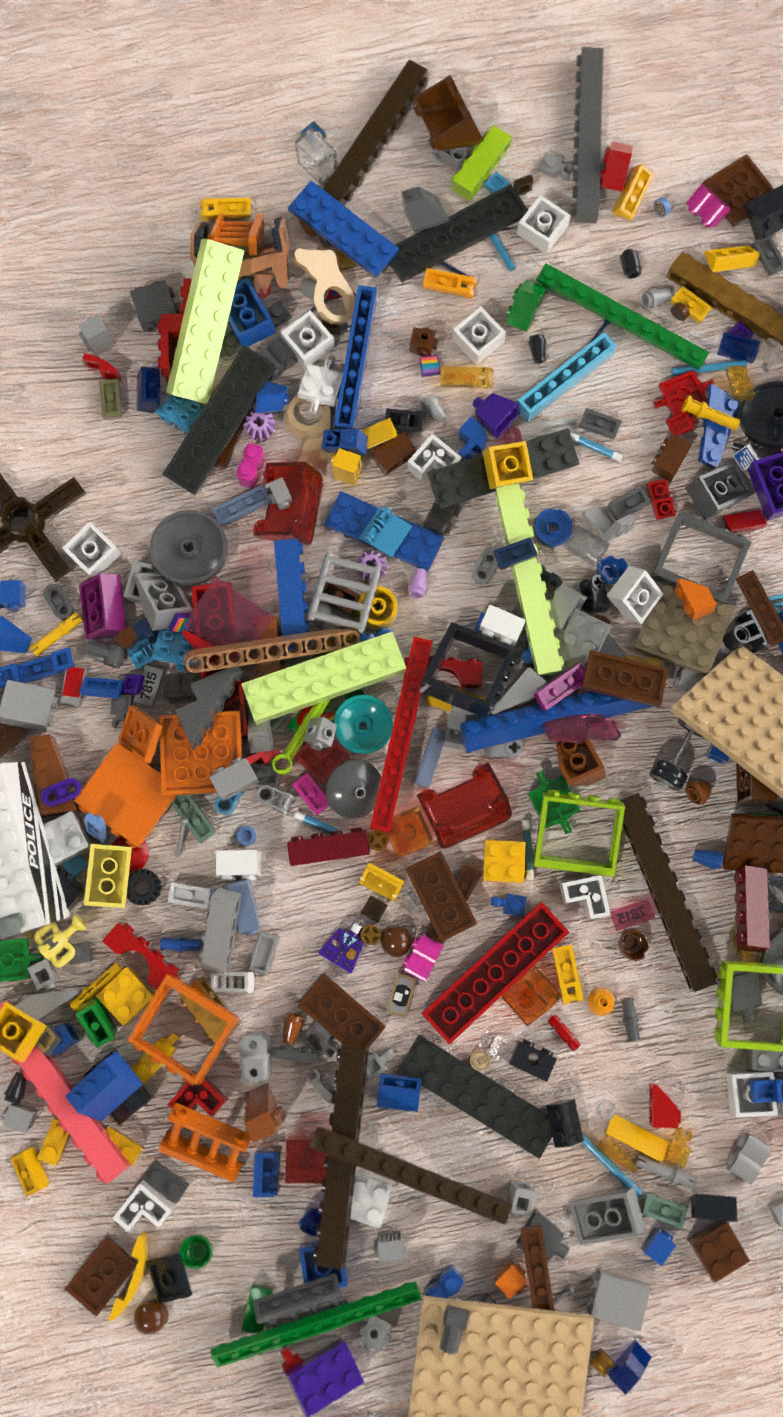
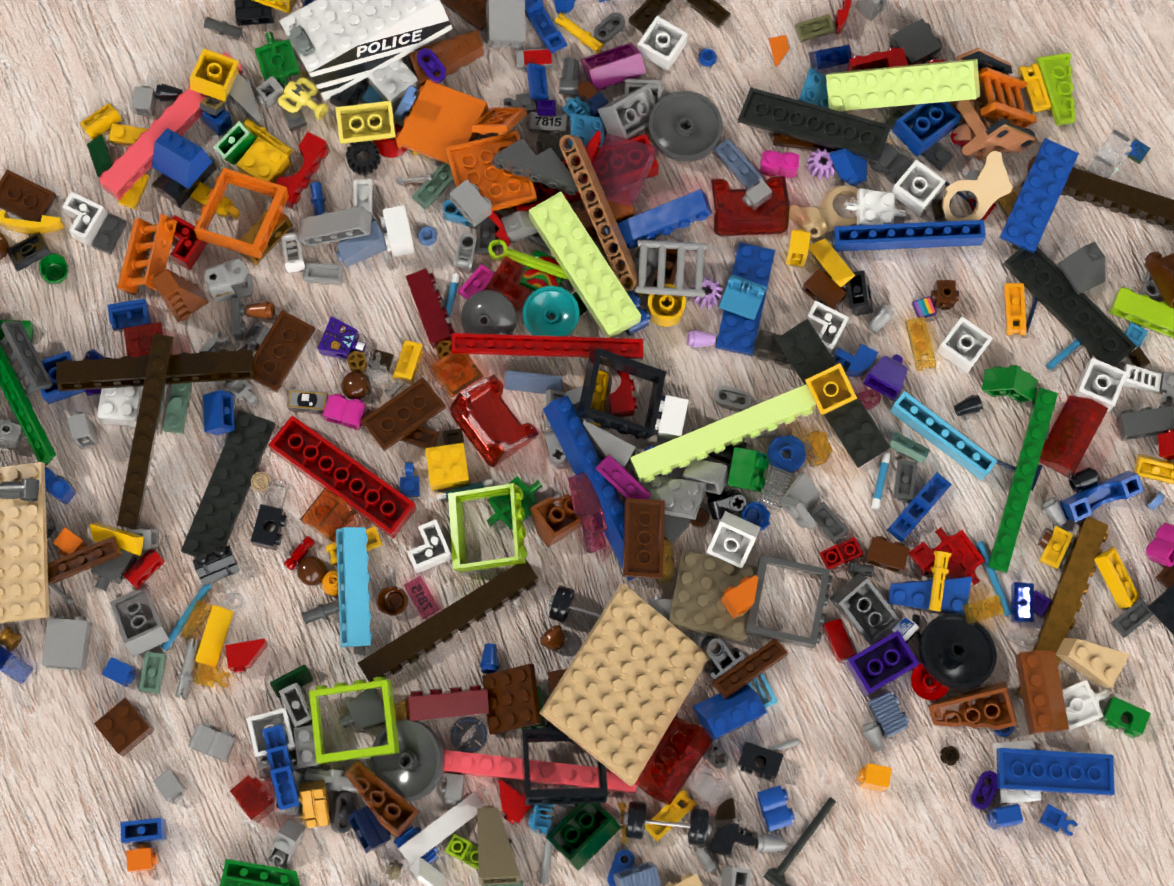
camera: 75 degrees right, 5 degrees down
tile [168,613,195,632] -> none
light grey brick [304,717,337,750] -> none
blue slope [322,429,368,455] -> none
dark blue plate [493,537,538,570] -> none
black hinge [690,1193,738,1222] -> none
none -> dark green slope [87,135,113,177]
none -> yellow slope [90,522,144,556]
none -> red bracket [124,549,165,589]
none -> sand green plate [163,383,192,434]
none -> dark green slope [270,665,313,698]
none -> light grey brick [279,683,312,728]
none -> reddish brown hair [297,556,327,586]
none -> medium azure brick [336,527,372,647]
none -> clear plate [366,352,391,387]
none -> dark brown tile [443,428,465,448]
none -> blue plate [698,49,717,67]
none -> green slope [728,447,769,493]
none -> orange sticker [769,35,789,66]
none -> clear yellow brick [804,431,833,467]
none -> dark grey pin [848,561,874,577]
none -> blue slope [887,472,952,543]
none -> sand green plate [889,432,930,463]
none -> lime wing [1035,53,1075,126]
none -> clear red slope [1039,395,1108,478]
none -> blue arch [1060,471,1144,522]
none -> white slope [1123,364,1162,393]

